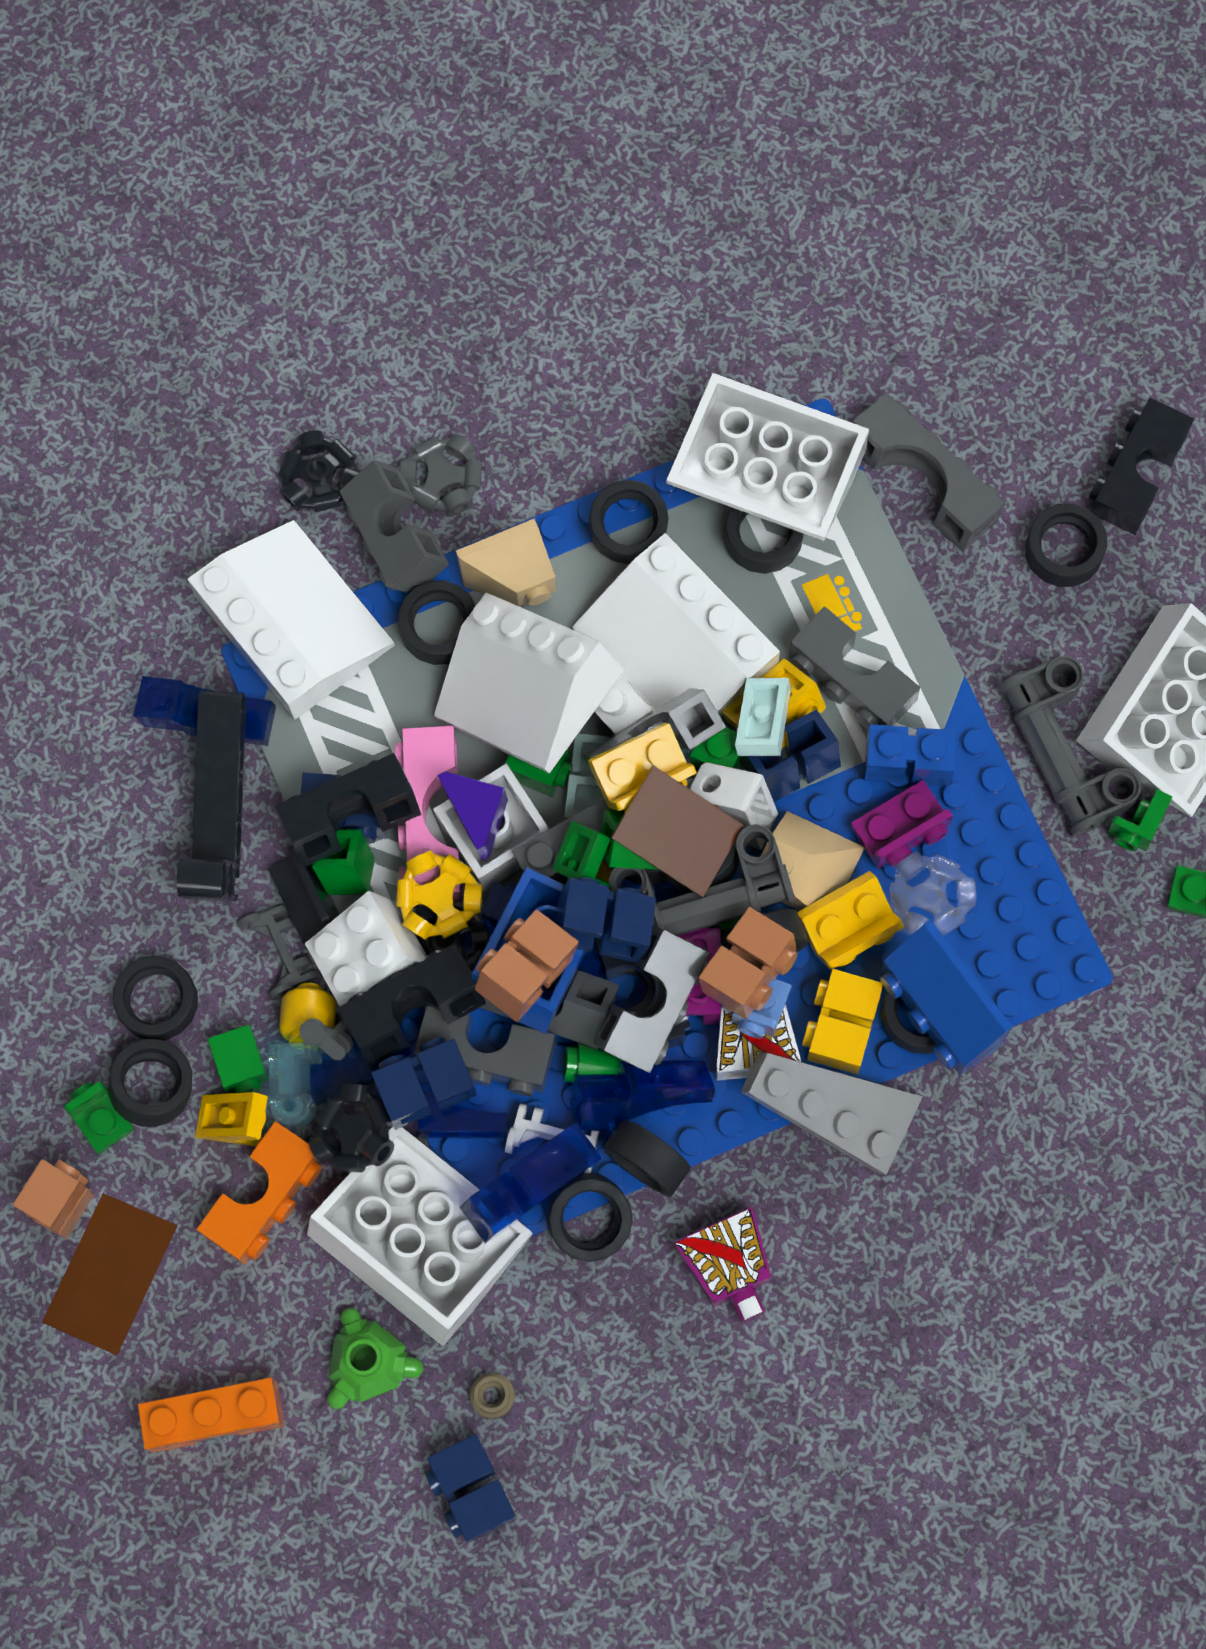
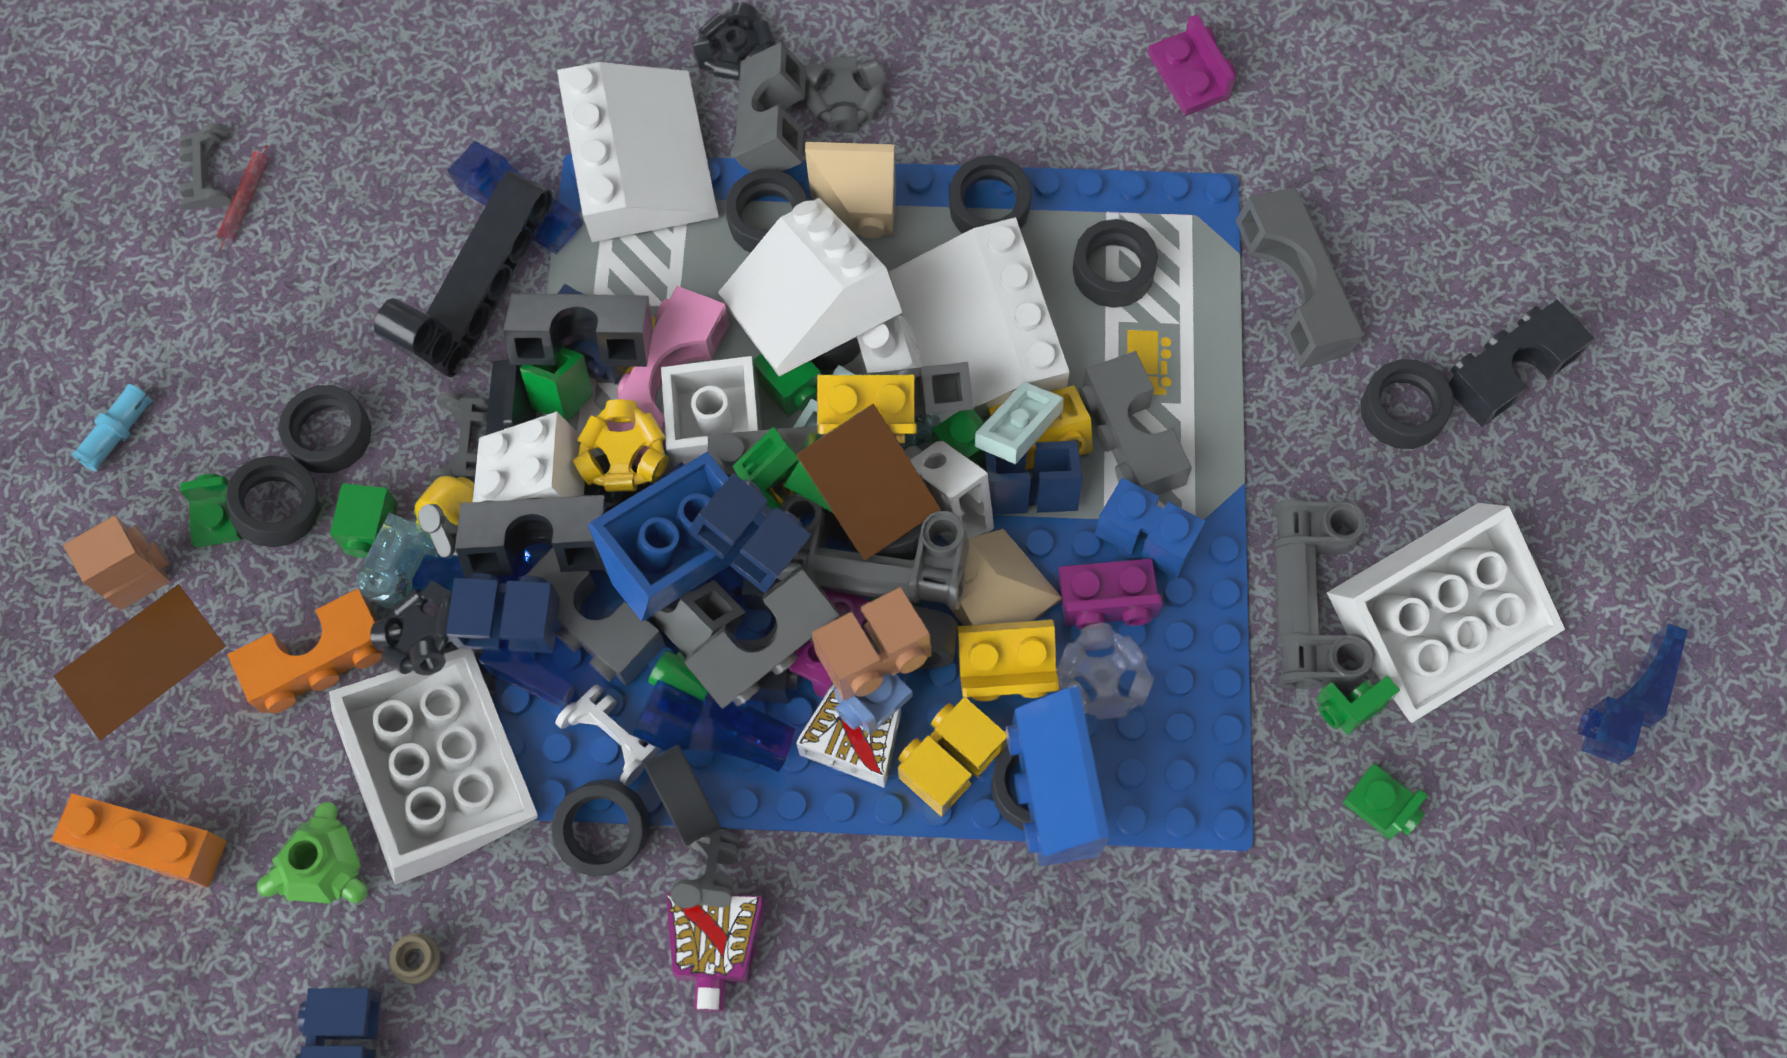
camera: 25 degrees right, 5 degrees down
yellow slope [195,1092,268,1147] -> none
dark purple slope [437,771,508,860] -> none
clear blue slope [459,1122,602,1244] -> none
nougat piece [475,909,579,1023] -> none
white slope [666,373,869,541] -> none
light grey wing [741,1052,923,1175] -> none
none -> dark grey piece [671,830,739,908]
none -> magenta bracket [1147,14,1236,116]

